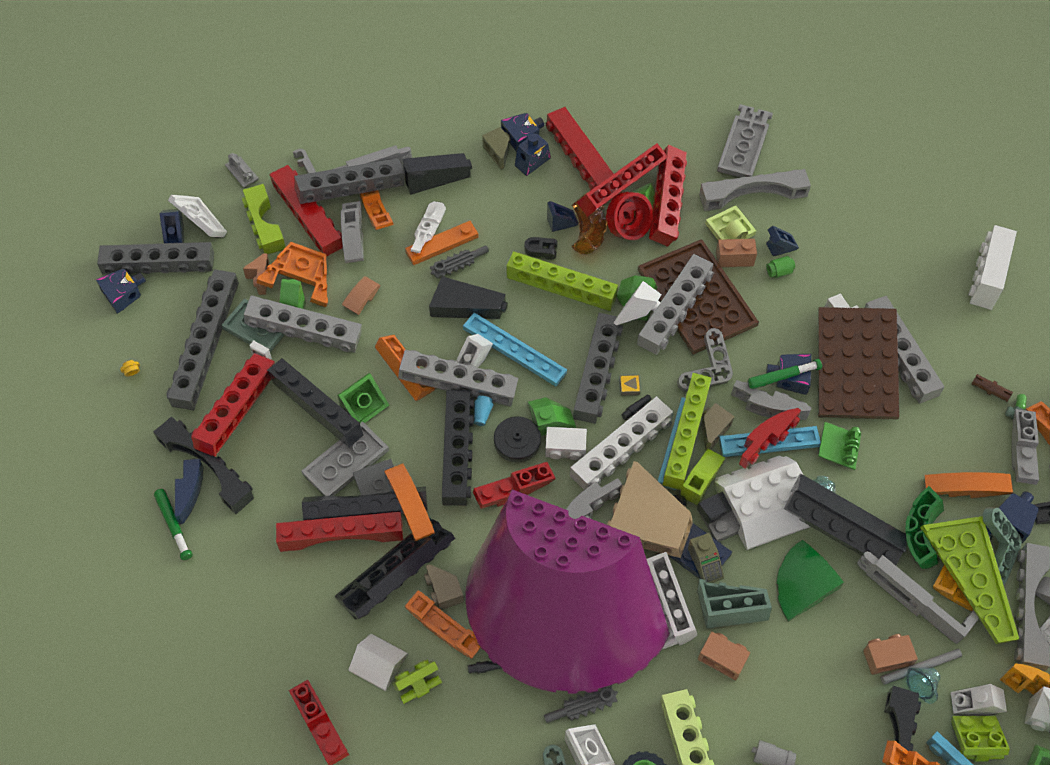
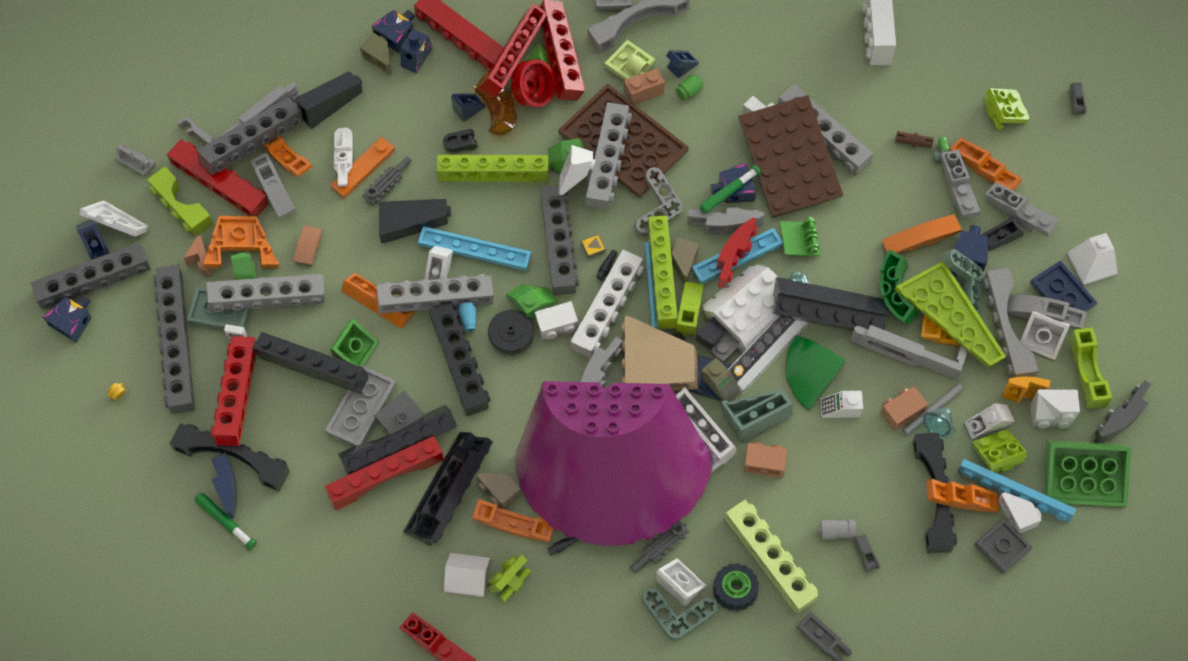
camera: 20 degrees left, 5 degrees up
orange slope [384,463,435,541] -> none
red slope [473,462,556,509] -> none
none -> sticker [728,315,808,394]
none -> white slope [820,391,863,418]

